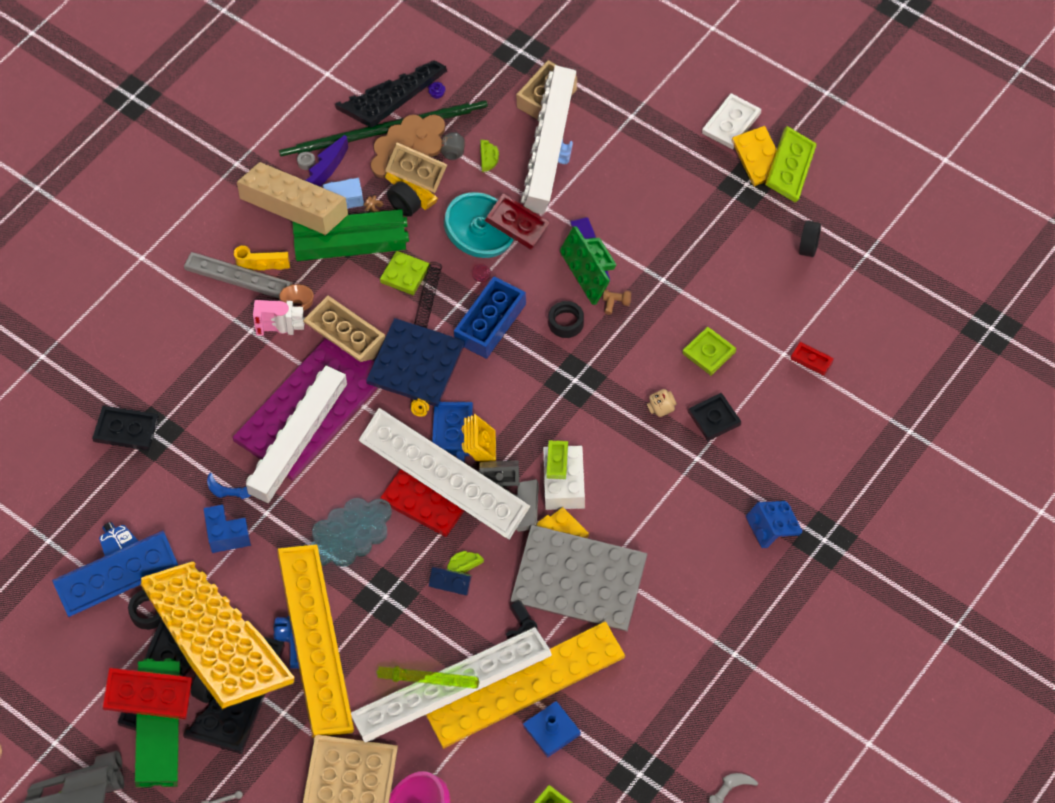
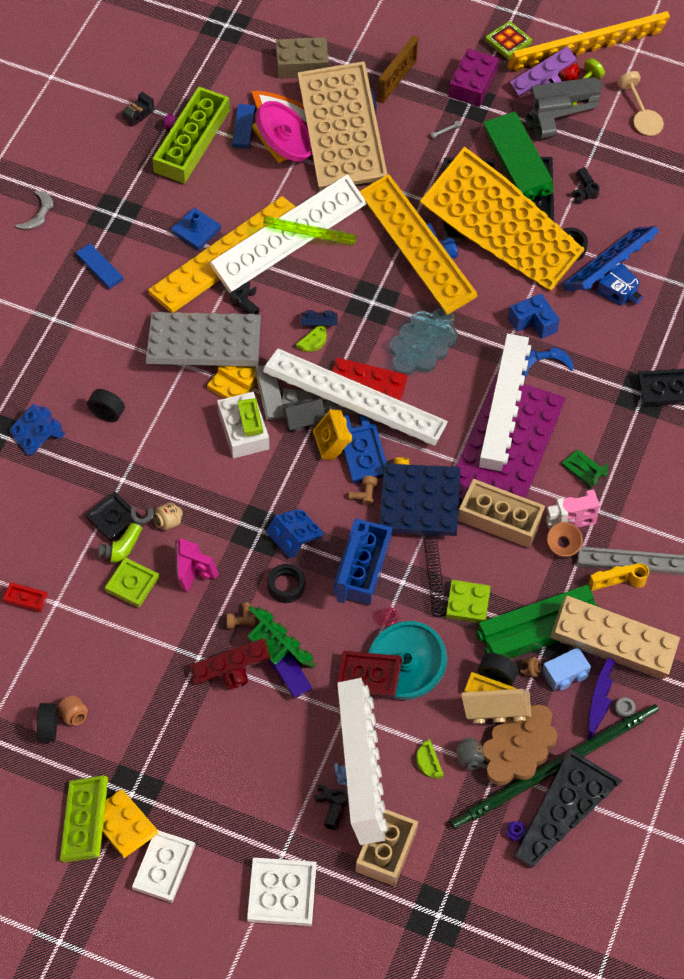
camera: 160 degrees right, 0 degrees up
red plate [103,668,192,719] -> none
none -> nougat head [57,695,88,726]
none -> blue tile [76,243,123,289]
none -> black tyre [87,389,125,422]
none -> lime piece [98,506,154,563]
none -> dark pink piece [175,538,219,592]
none -> dark red plate [190,638,271,689]
none -> white plate [247,858,317,926]
none -> blue bracket [266,509,324,558]
none -> black bar [314,785,348,830]
none -> blue tile [337,521,369,604]
none -> medium nougat piece [349,476,378,506]
none -> green piece [562,449,608,490]
none -> black bar [572,167,600,204]

